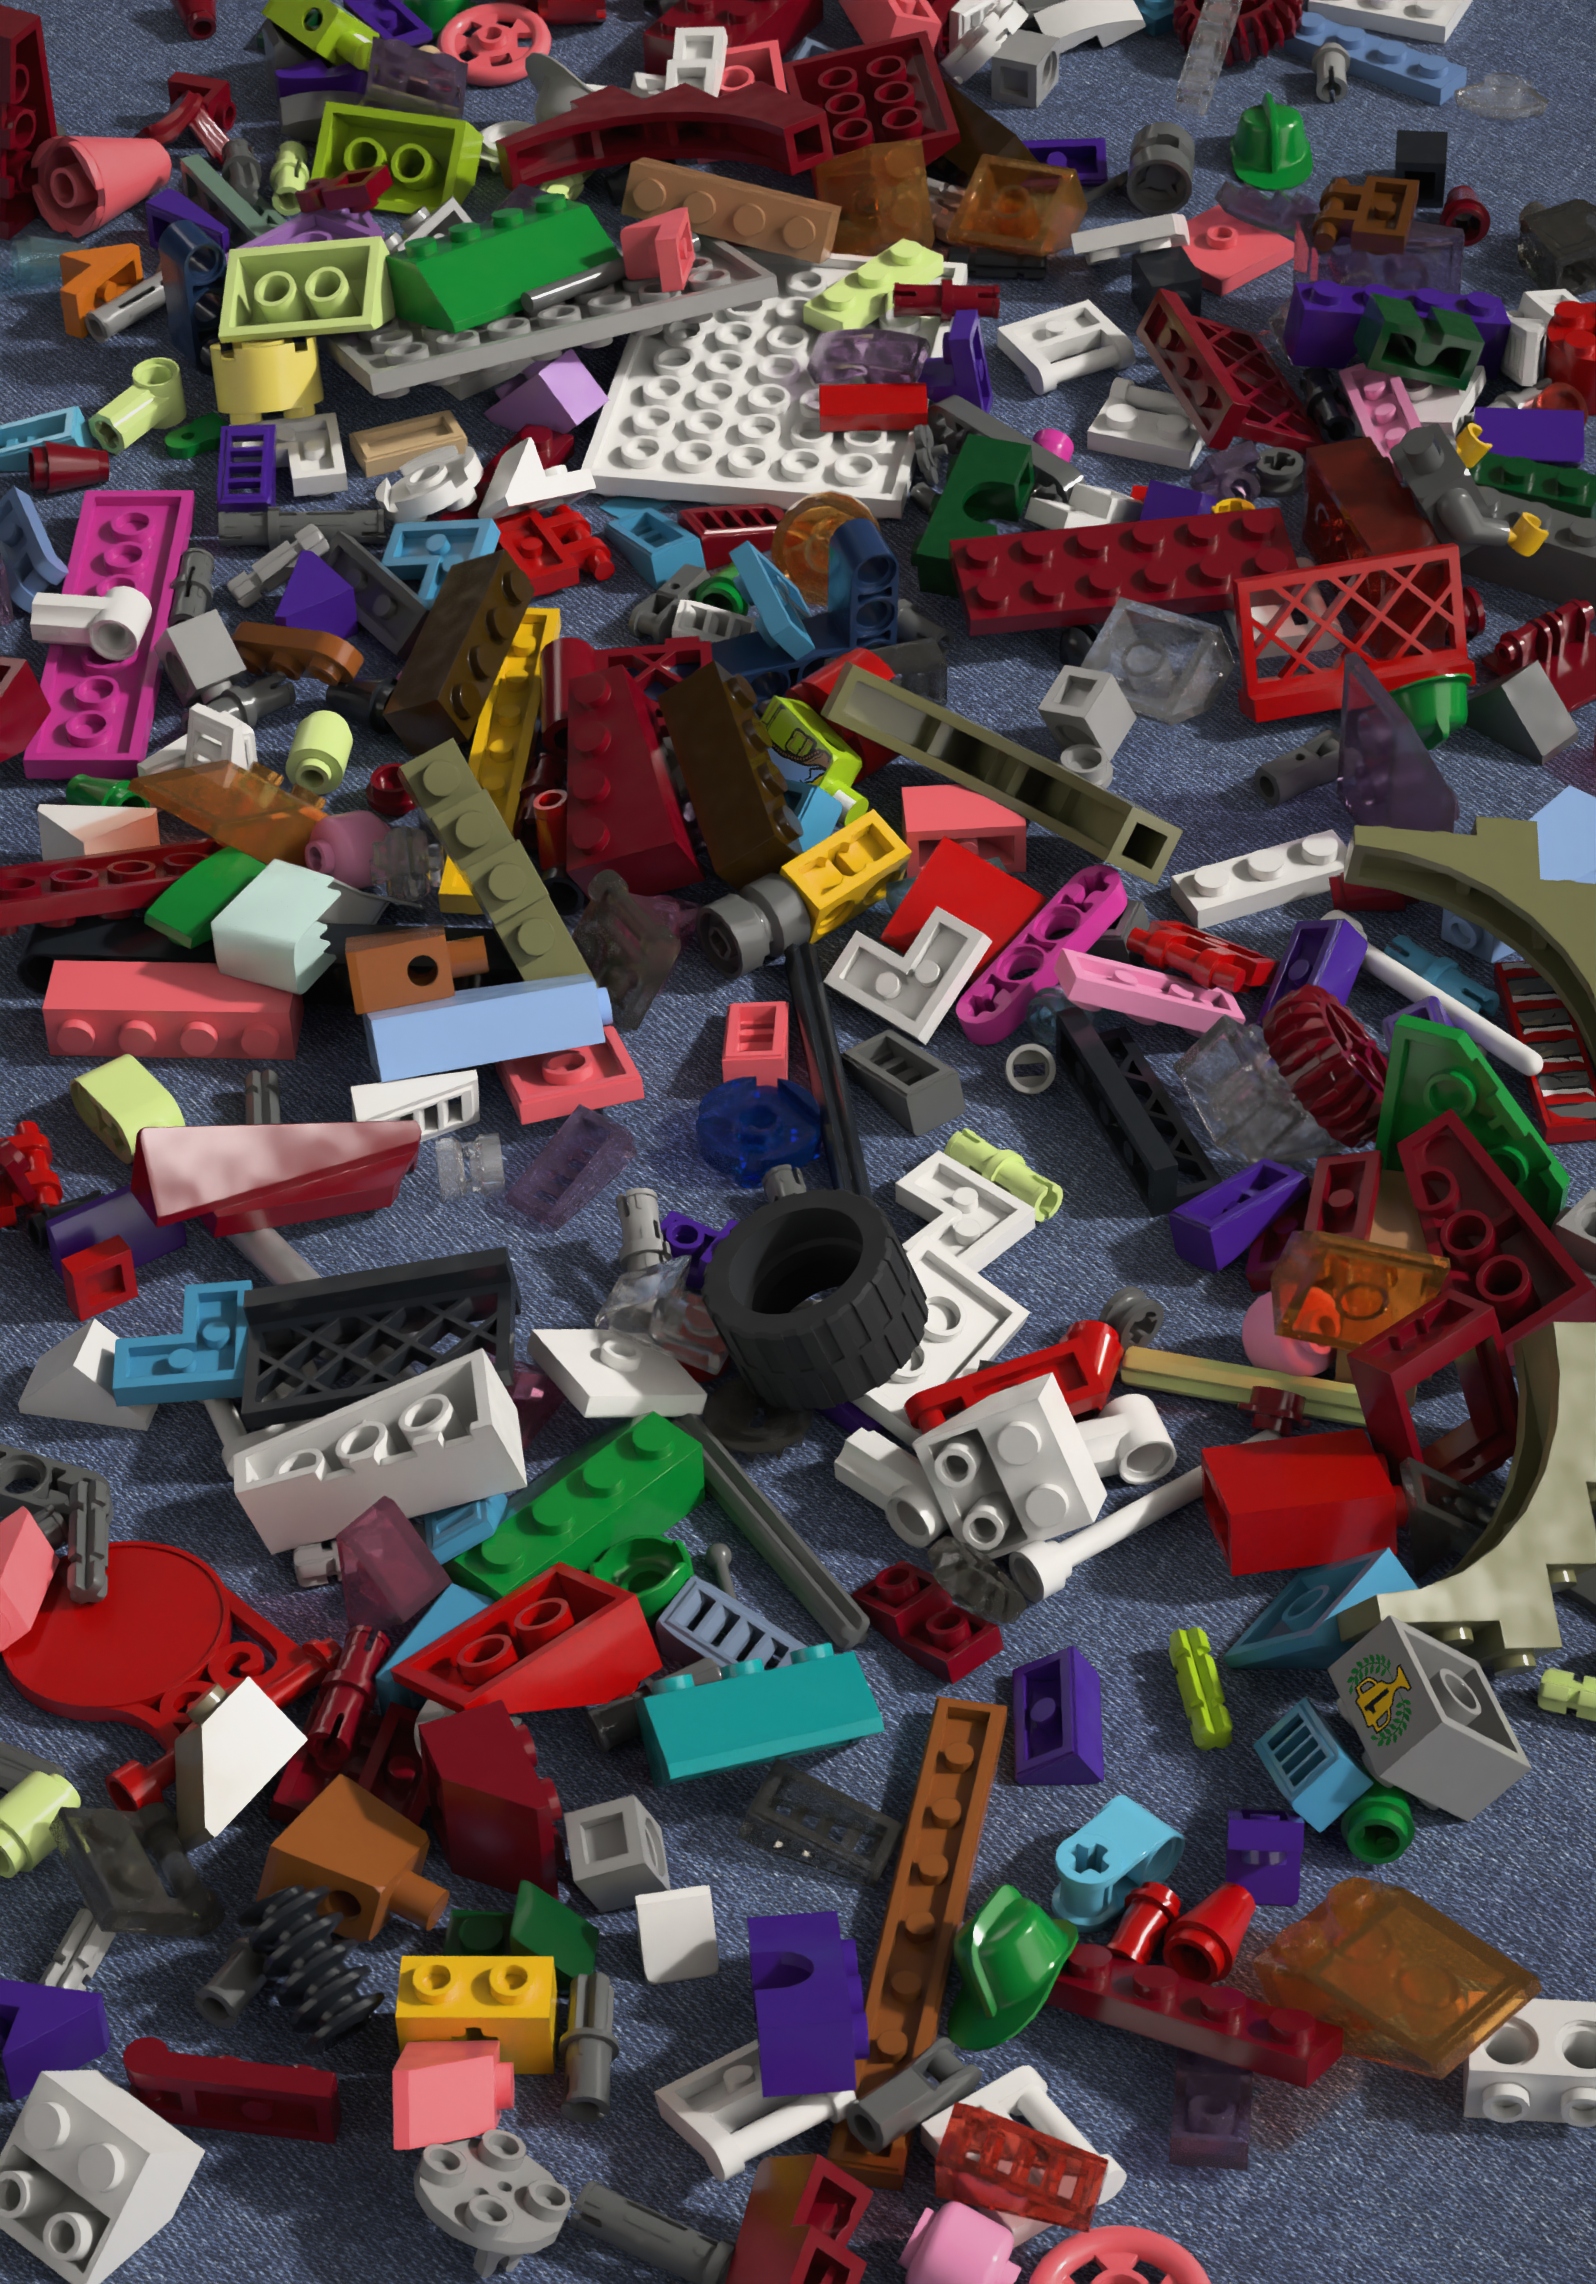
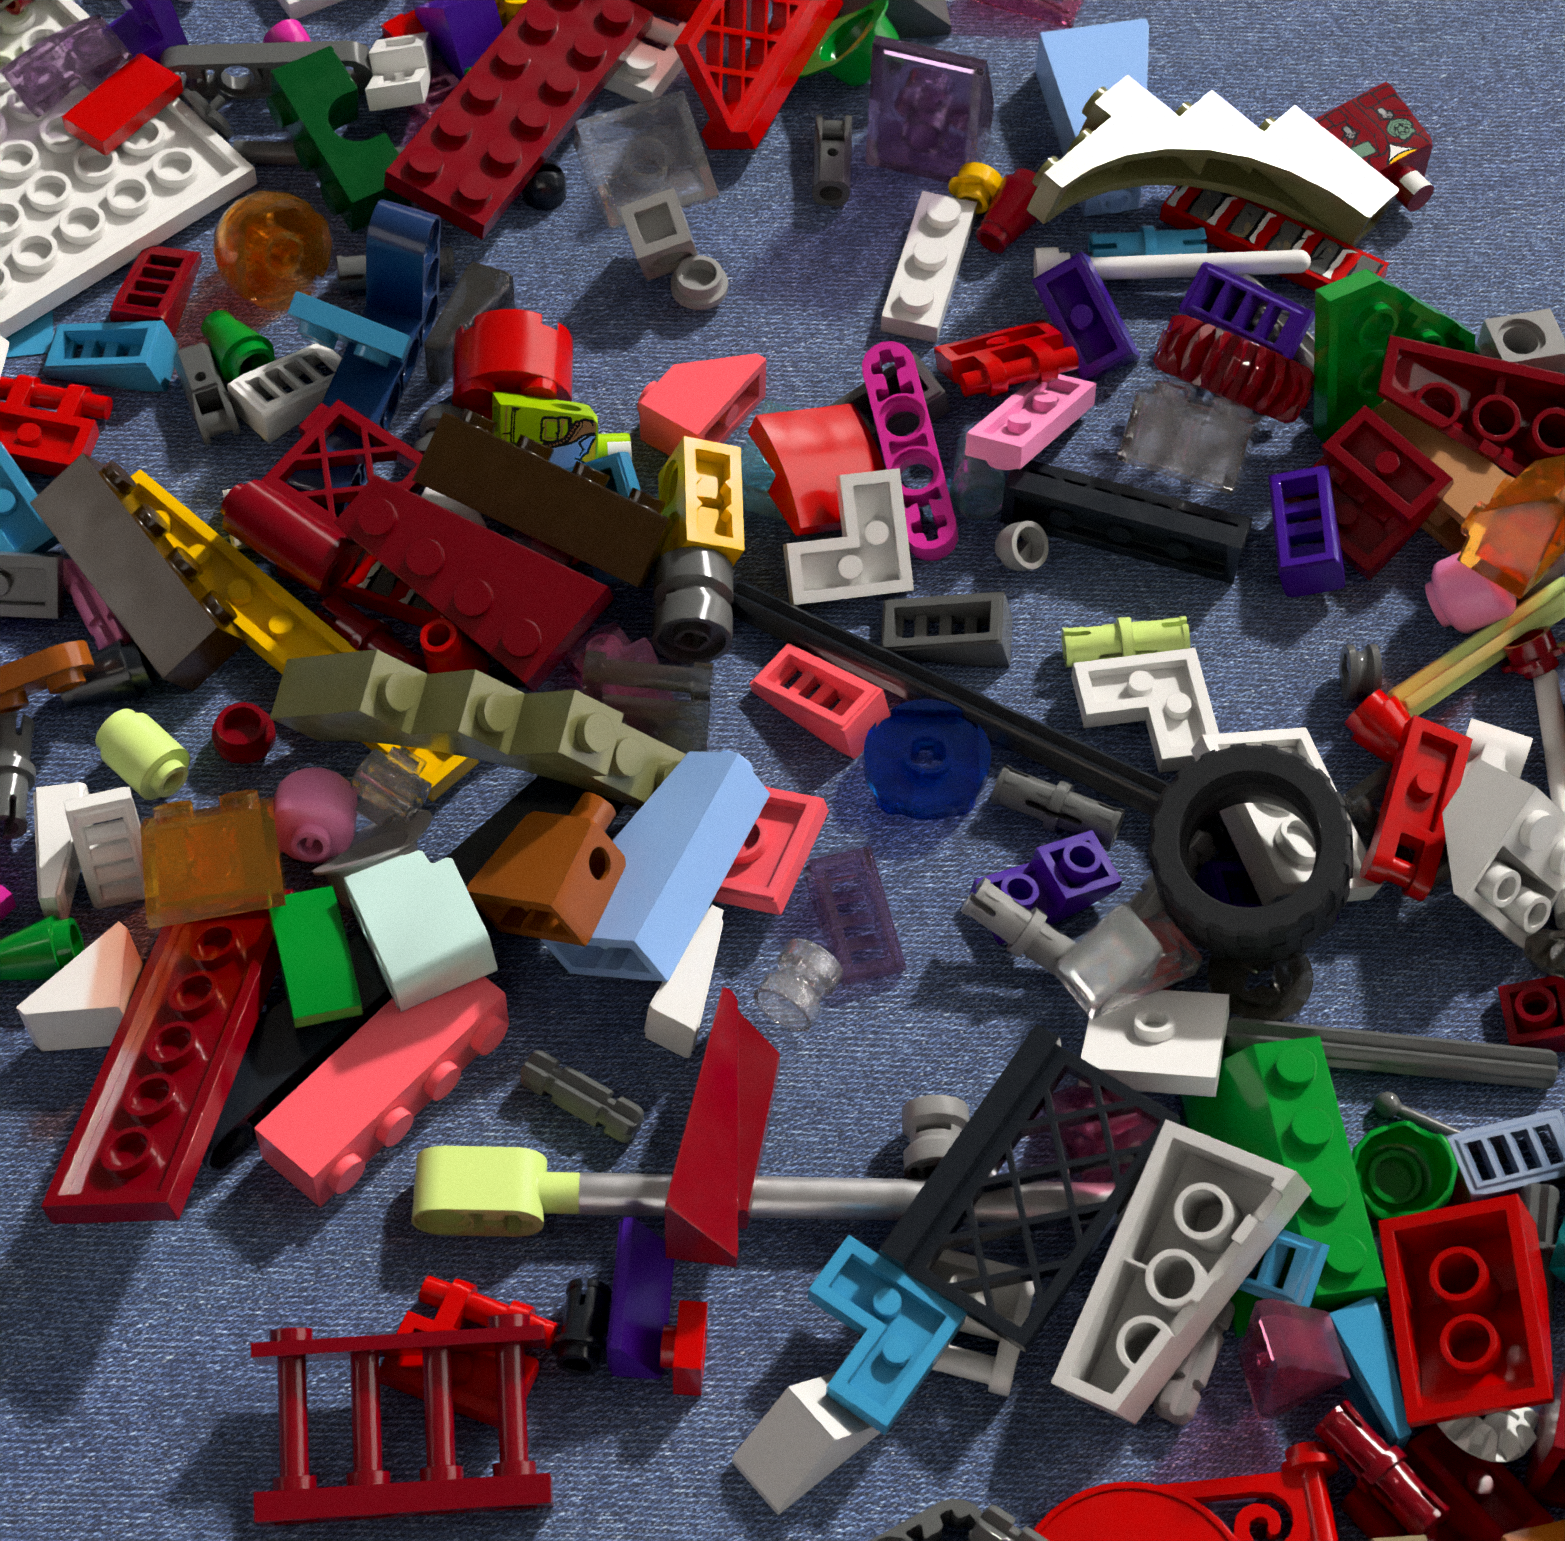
camera: 55 degrees left, 15 degrees up
olive arch [820,661,1183,885] -> none
white piece [834,1427,950,1548] -> none

